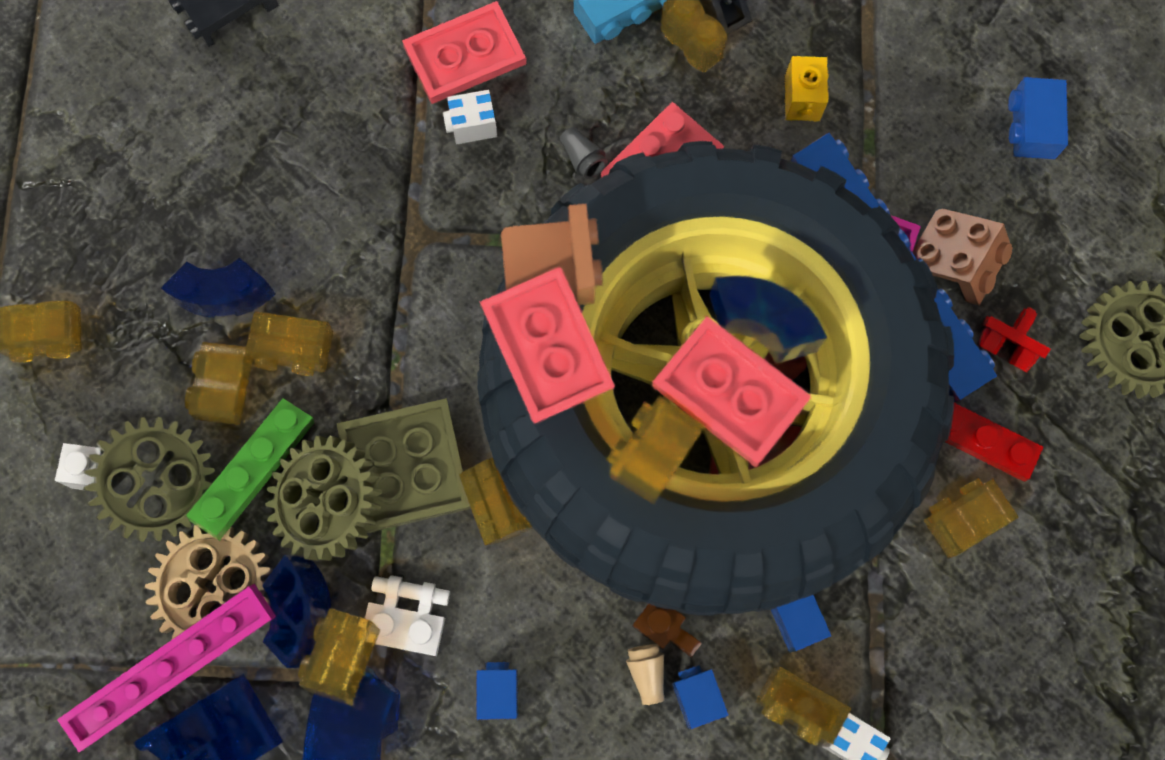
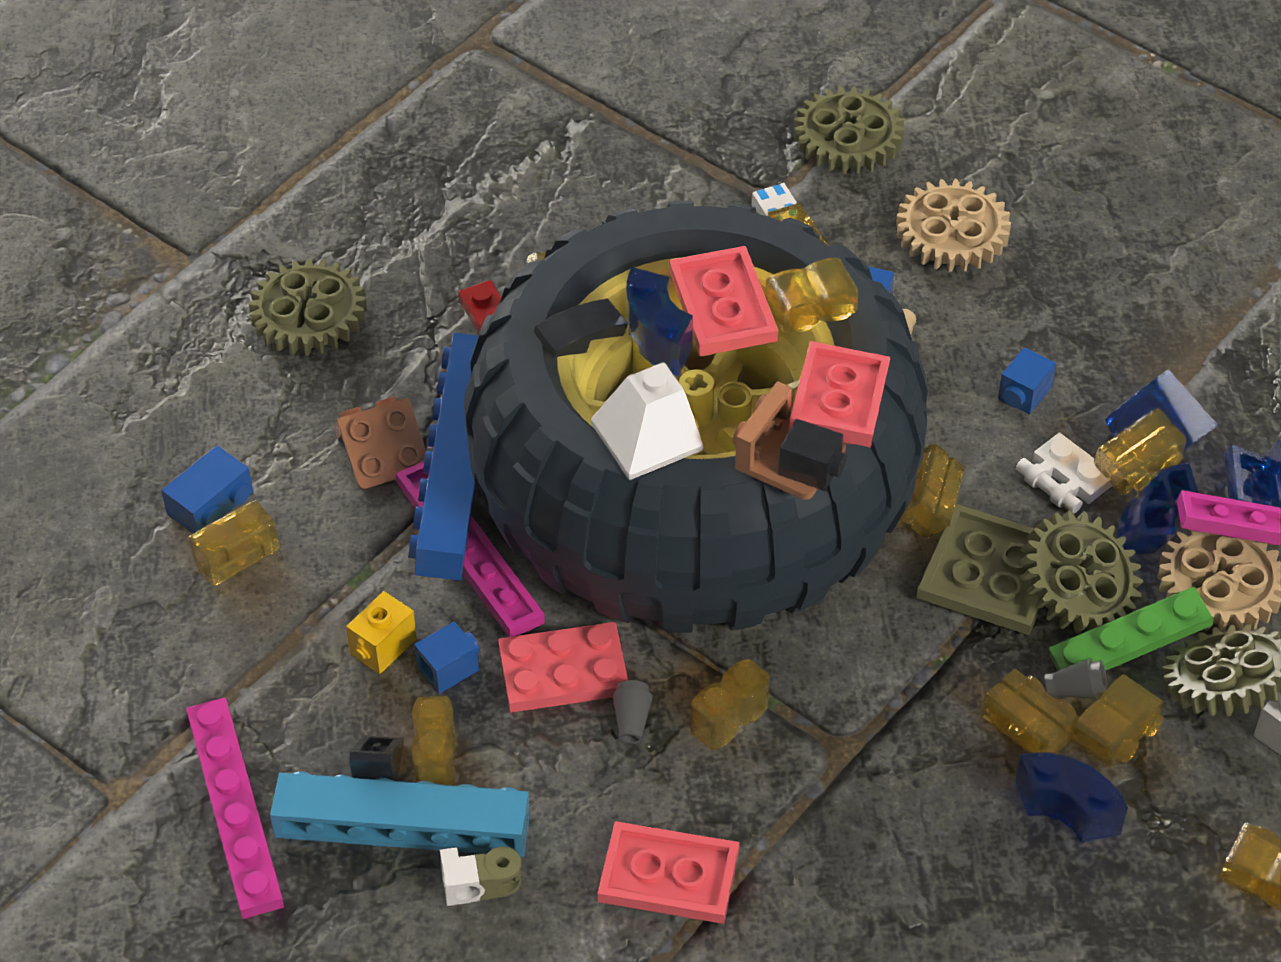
camera: 140 degrees left, 25 degrees down
white brick [443,90,497,144] -> none
red hips [977,307,1051,372] -> none
none -> clear yellow brick [188,500,280,586]
none -> blue brick [414,621,480,694]
none -> black slope [533,298,628,357]
none -> white slope [591,362,703,480]
none -> clear yellow brick [691,659,770,750]
none -> black brick [778,418,847,491]
none -> dark grey cone [1045,658,1108,698]

